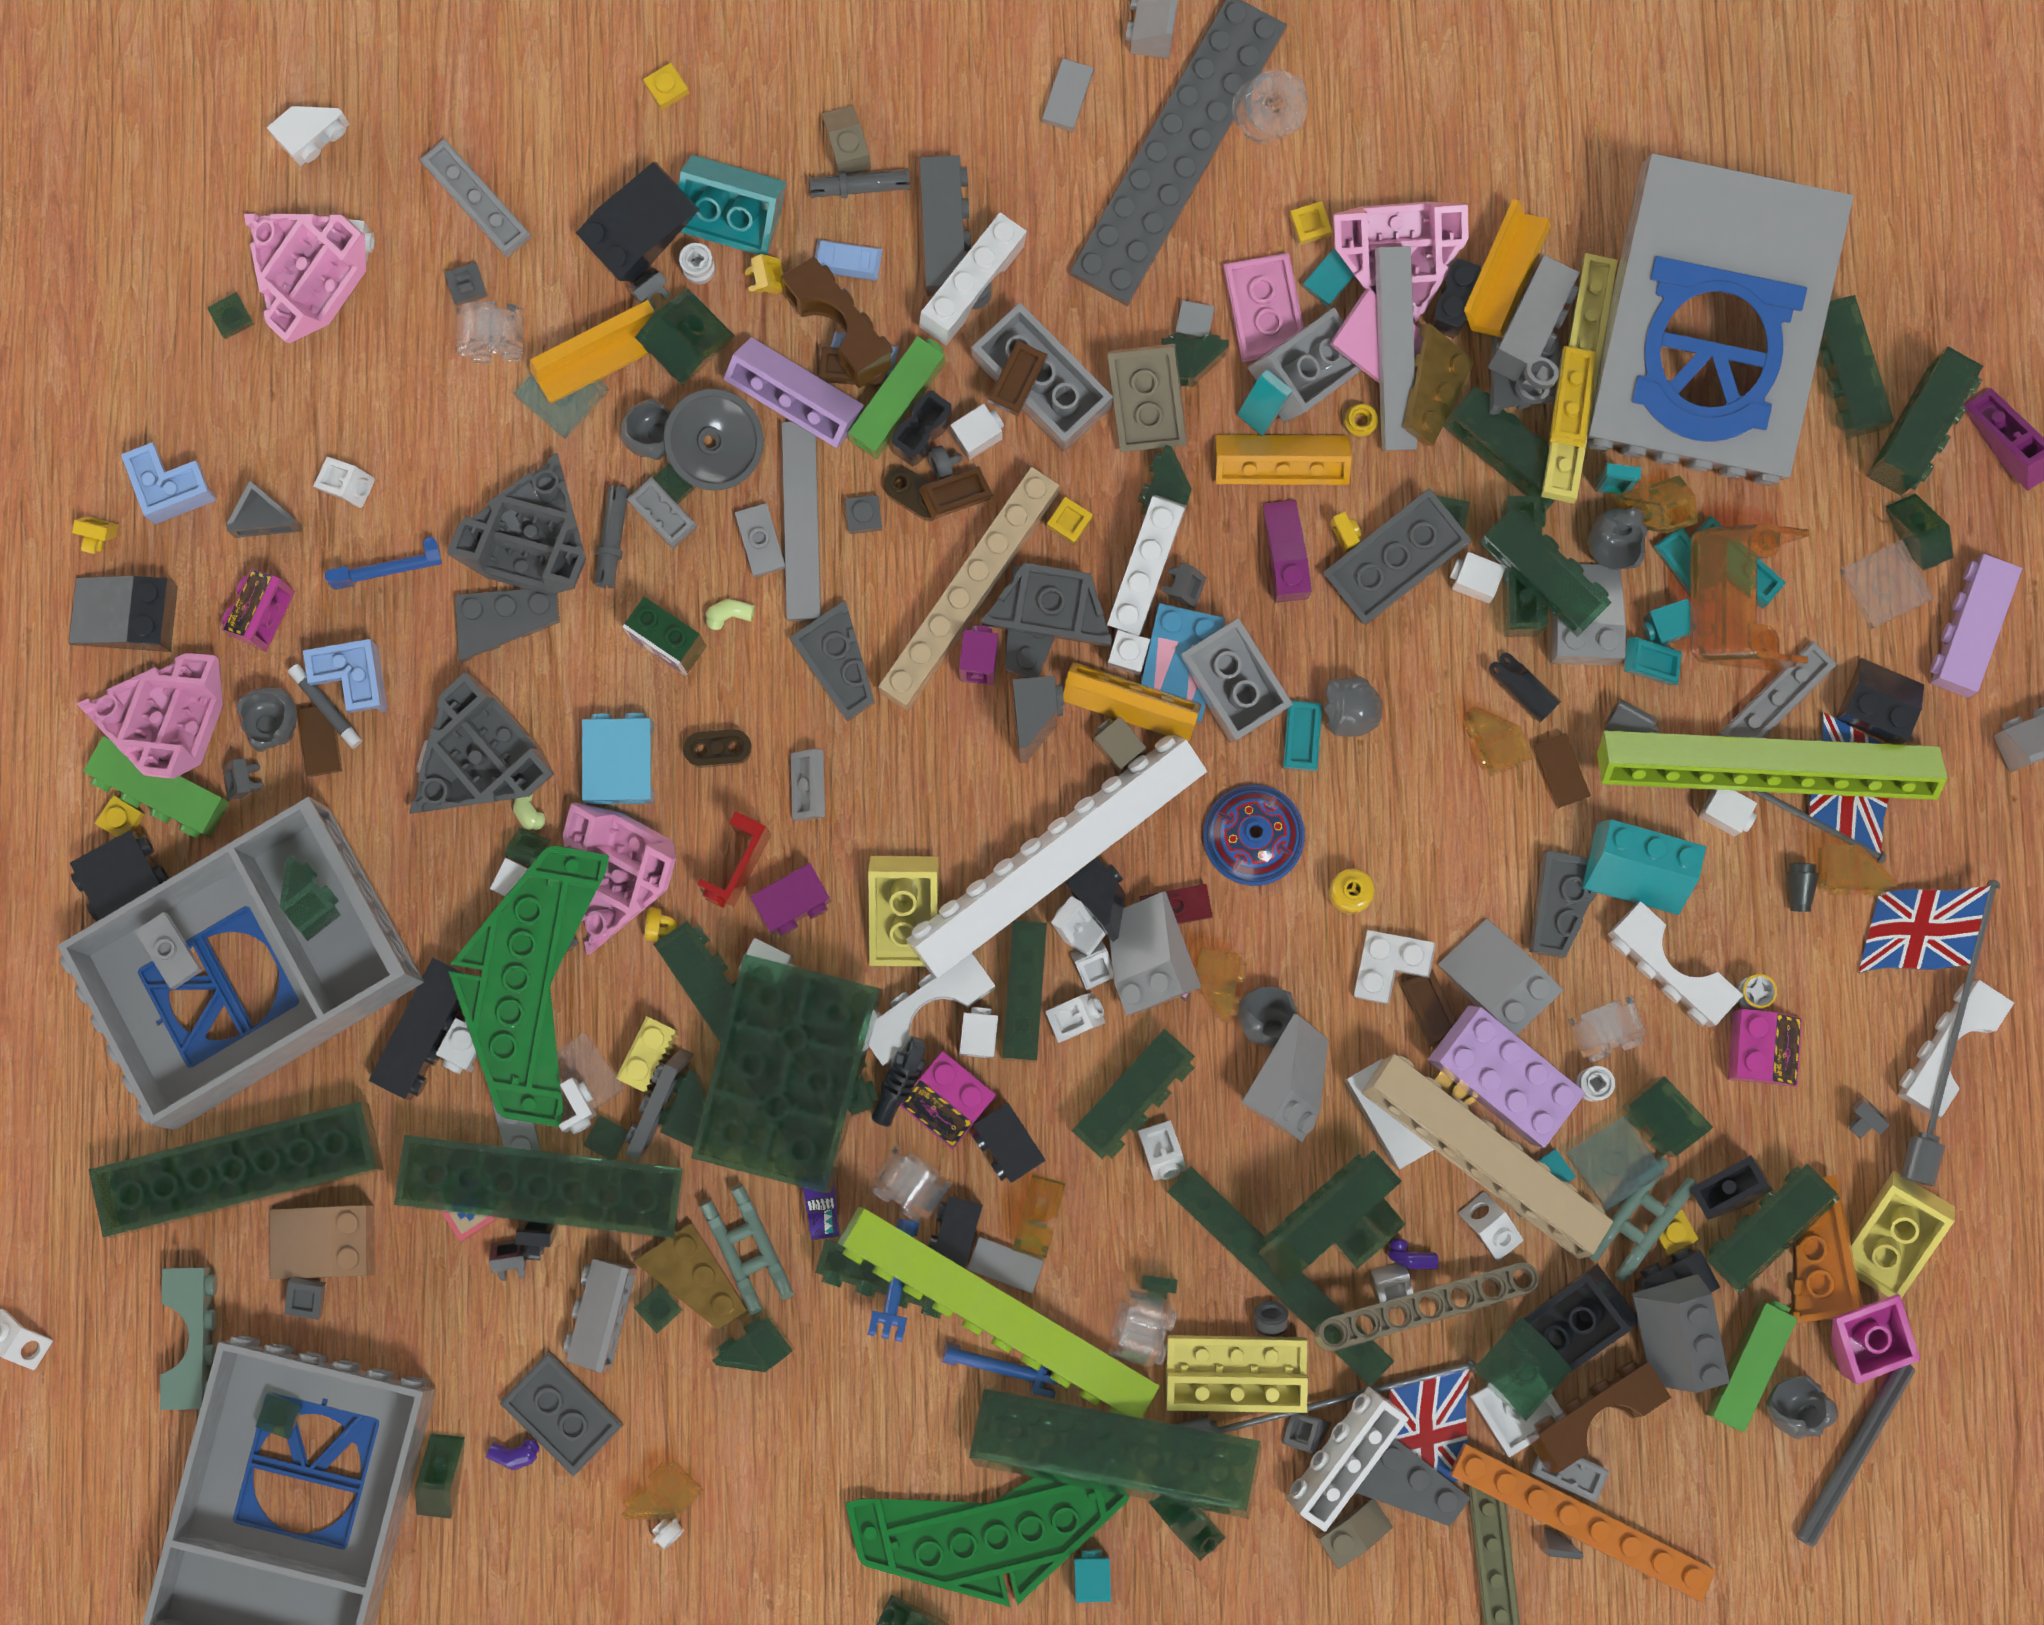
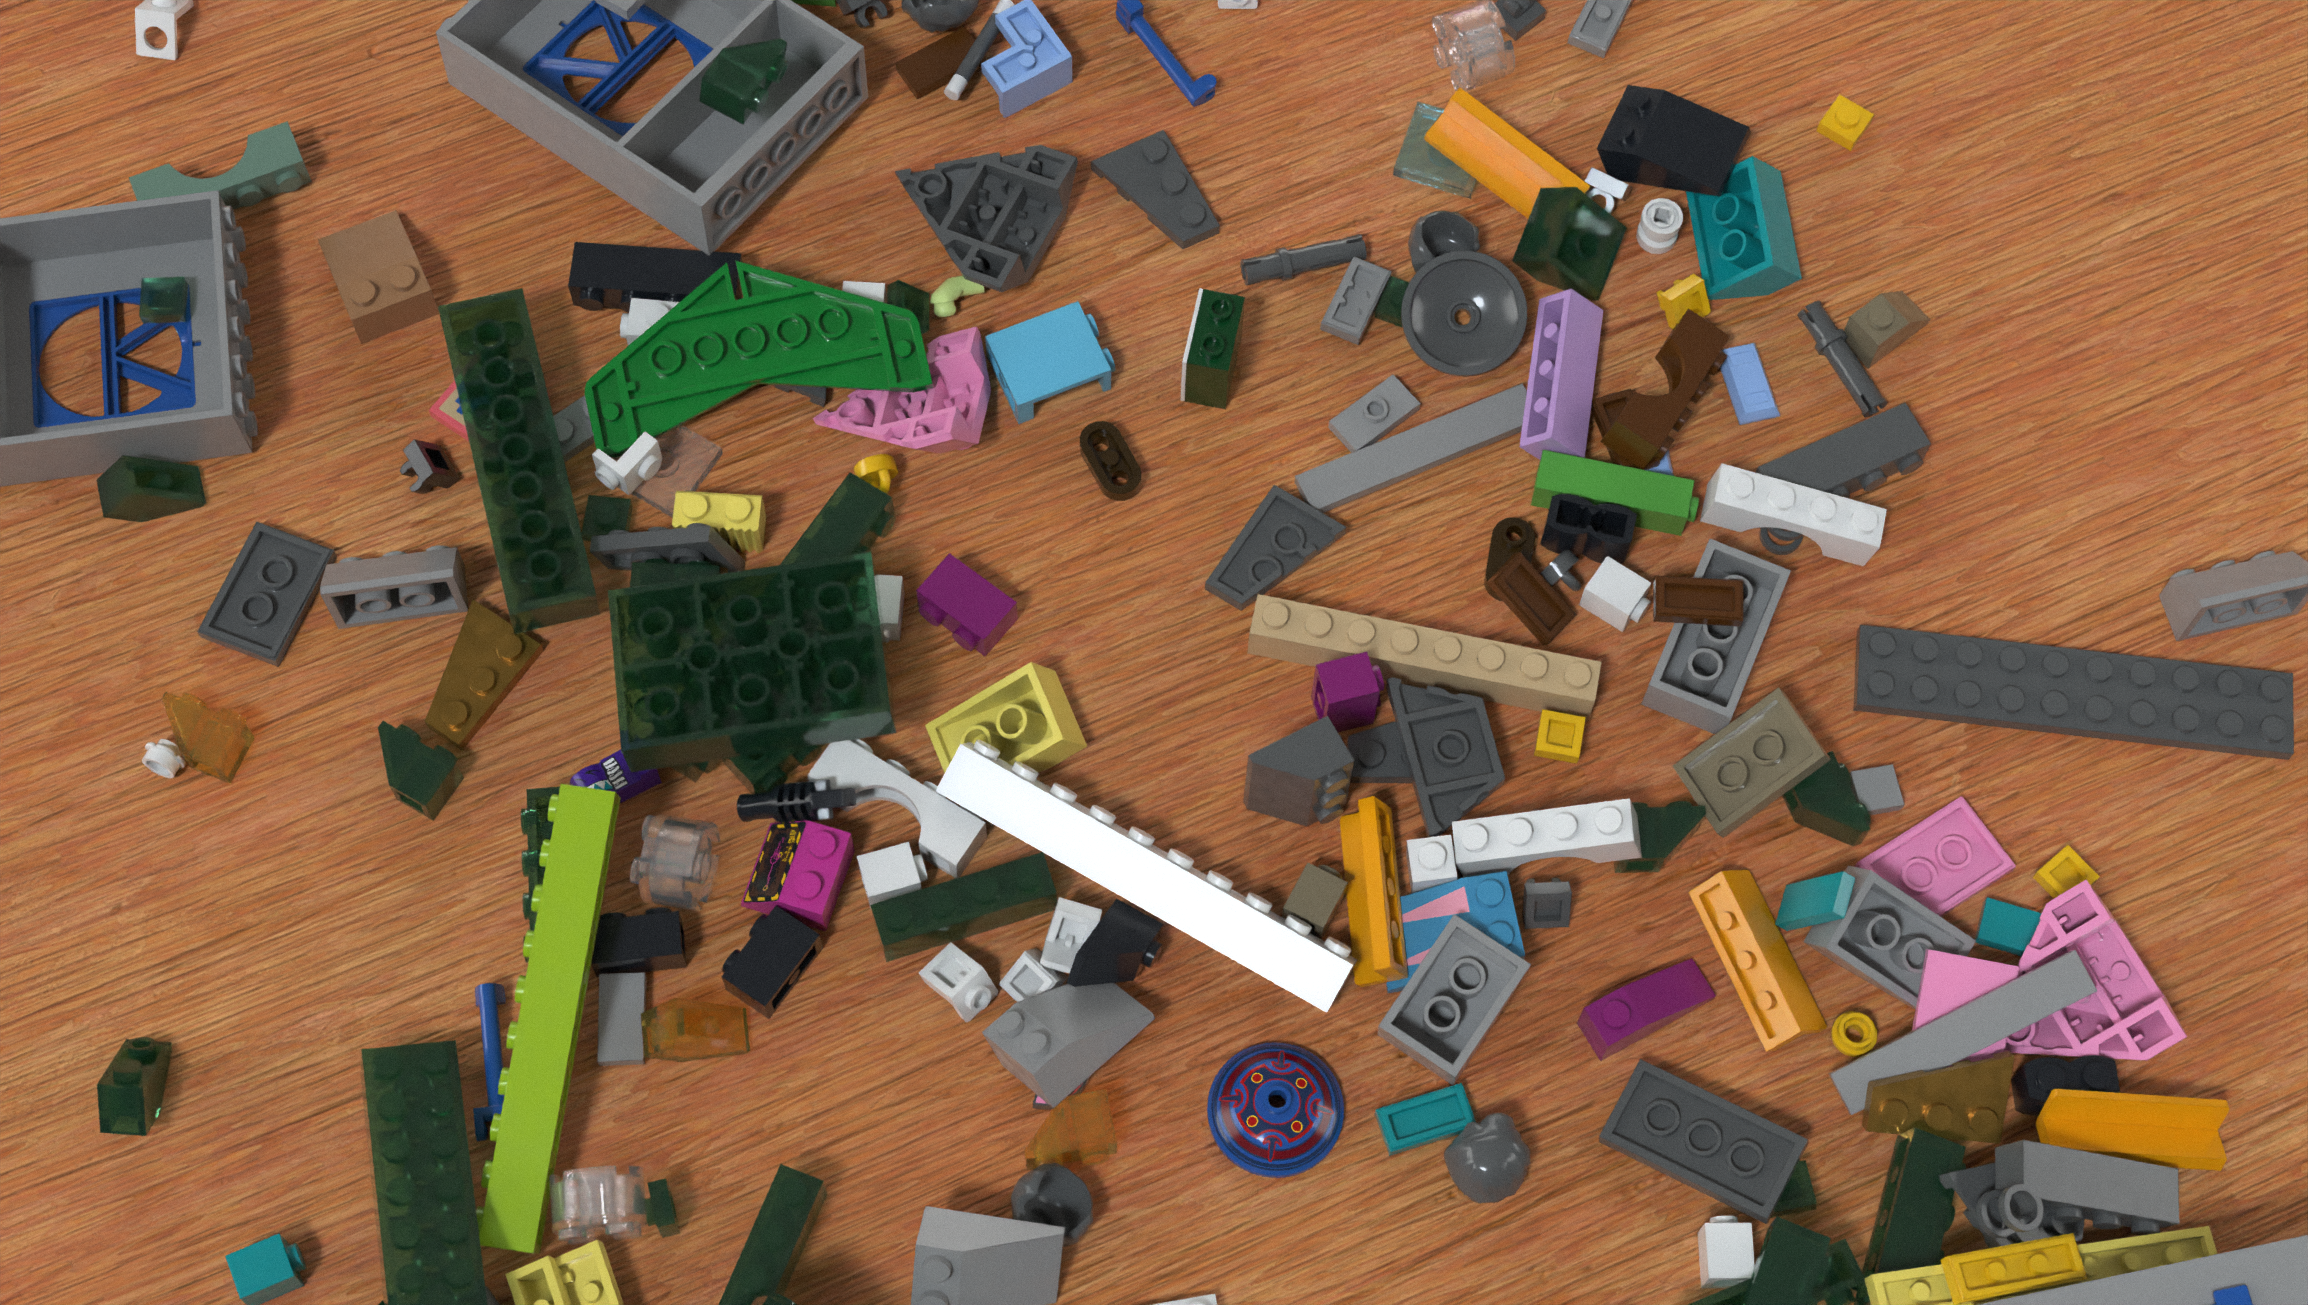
camera: 65 degrees right, 15 degrees down
clear green brick [88,1101,384,1238] -> none
dark grey tile [284,1277,326,1320] -> none
dark grey wedge [447,453,586,595] -> none
dark purple arm [486,1439,540,1470] -> none
black tile [515,1220,556,1261] -> none
clear green plate [634,1284,684,1334] -> none
red panel [697,811,771,908] -> none
sand green piece [699,1183,794,1315] -> none
yellowish green arm [705,599,755,630] -> none
light grey plate [791,749,825,821] -> none
dark grey plate [845,495,882,534] -> none
green wing [845,1435,1130,1607] -> none
blue hinge [867,1218,920,1342] -> none
light grey tile [1042,58,1094,132] -> none
clear green brick [1071,1029,1195,1160] -> none
white bracket [1138,1120,1186,1180] -> none
dark red plate [1139,884,1213,925] -> none
clear brick [1232,69,1308,143] -> none
yellow head [1328,868,1375,915] -> none
yellow plate [1330,512,1361,554] -> none

